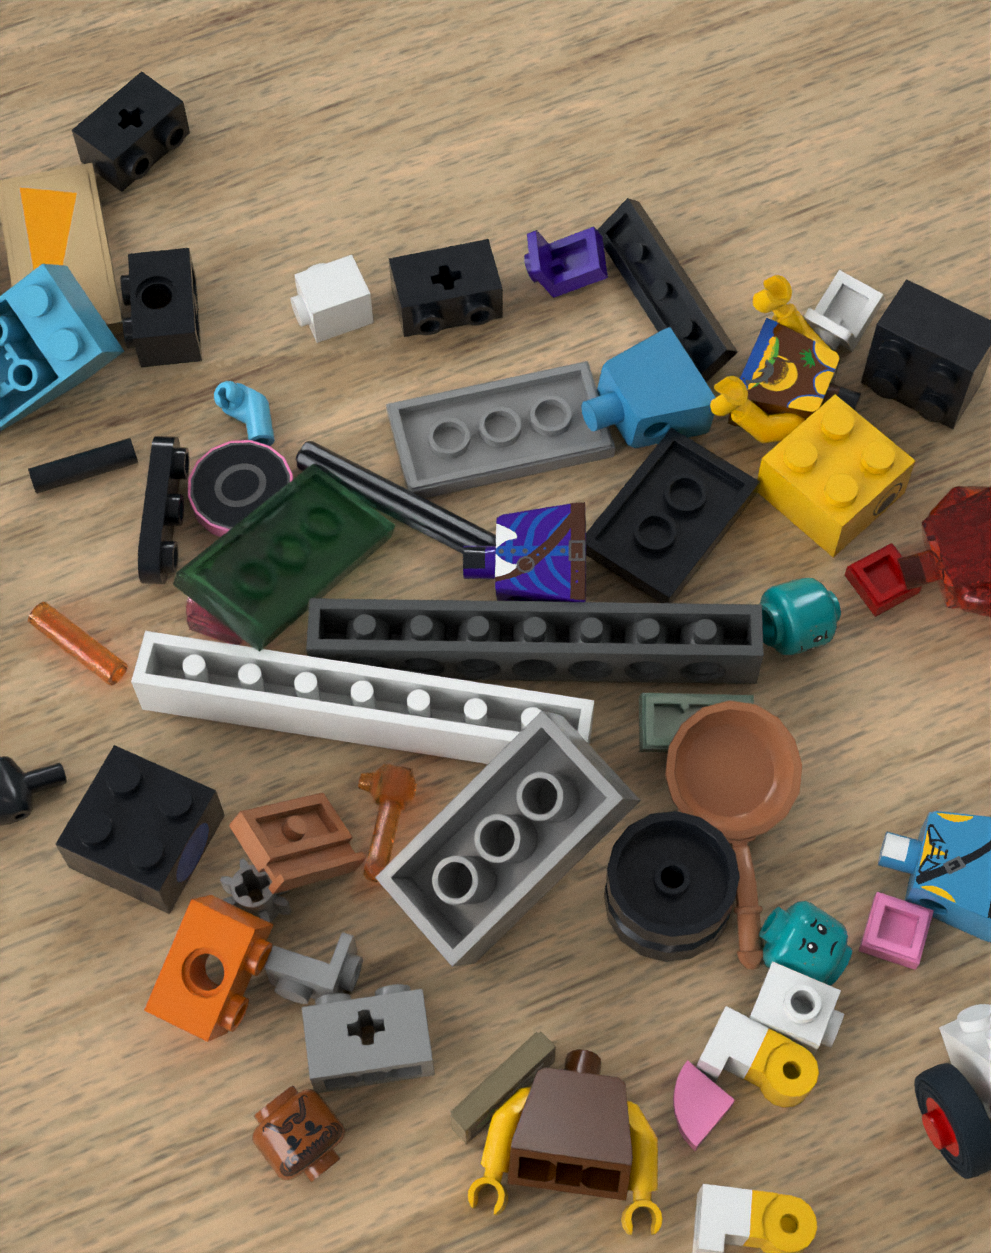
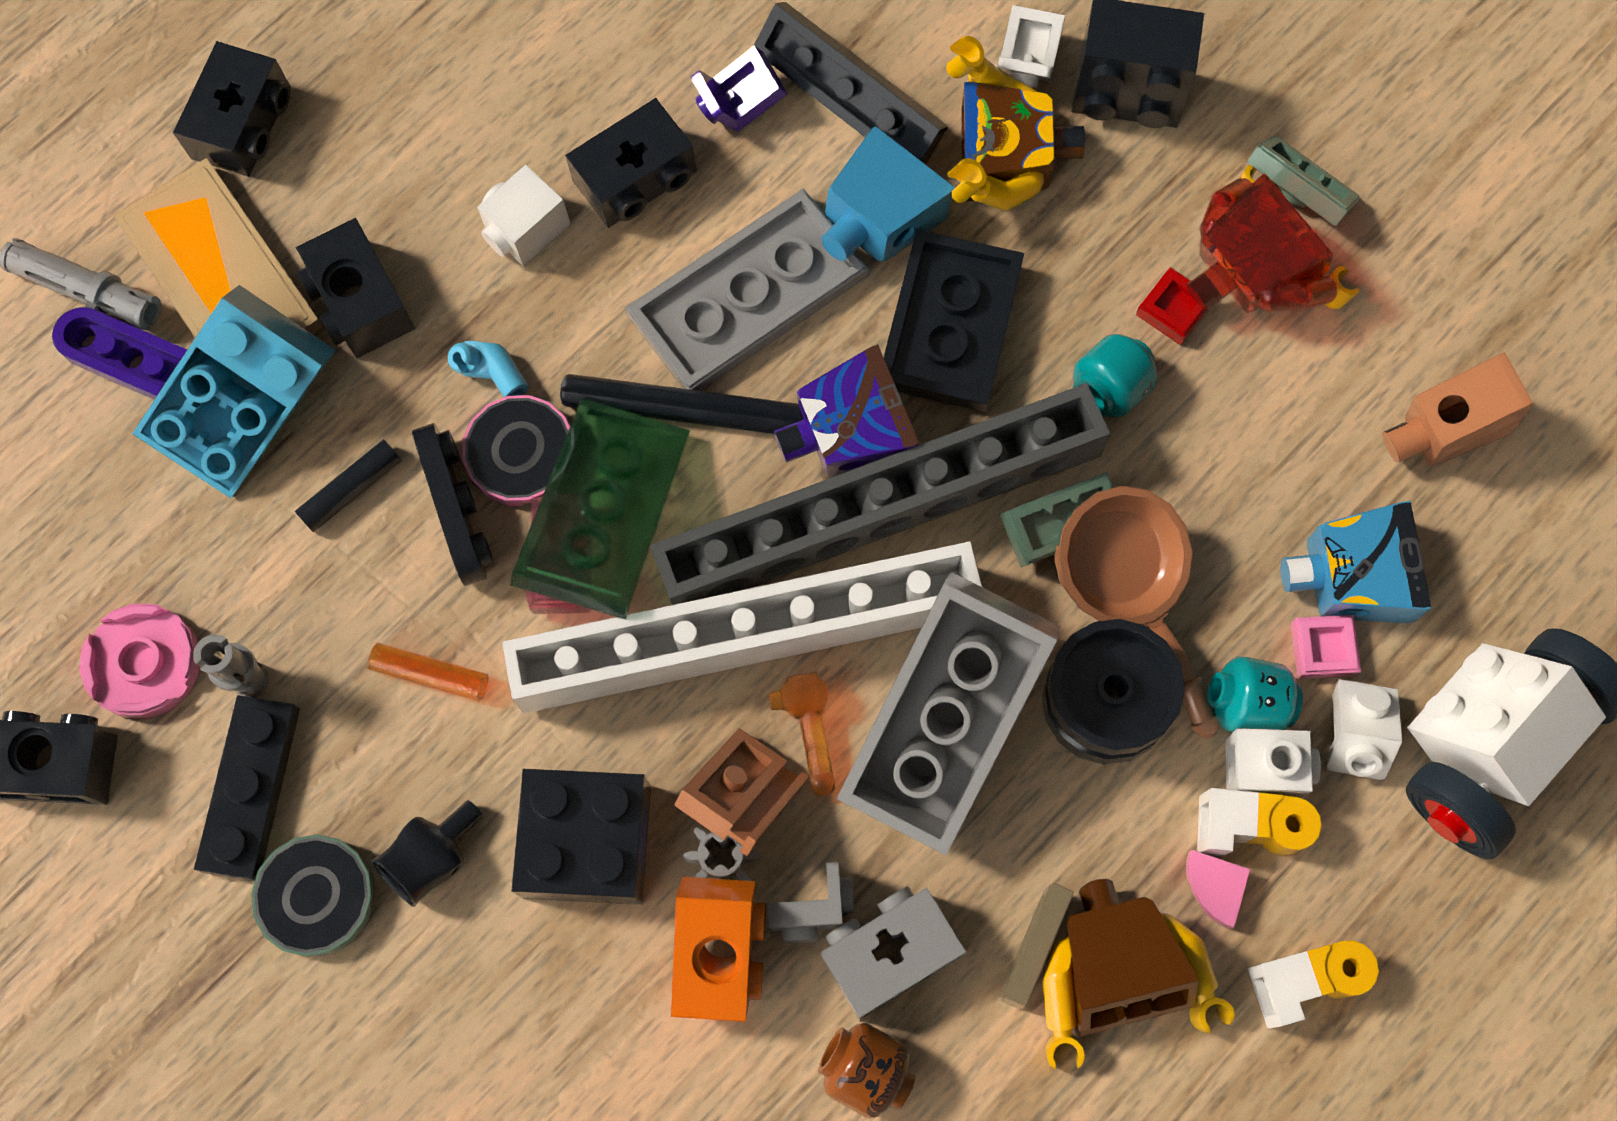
camera: 20 degrees left, 10 degrees up
yellow brick [757,394,916,558] -> none
none -> white bracket [1326,679,1402,780]

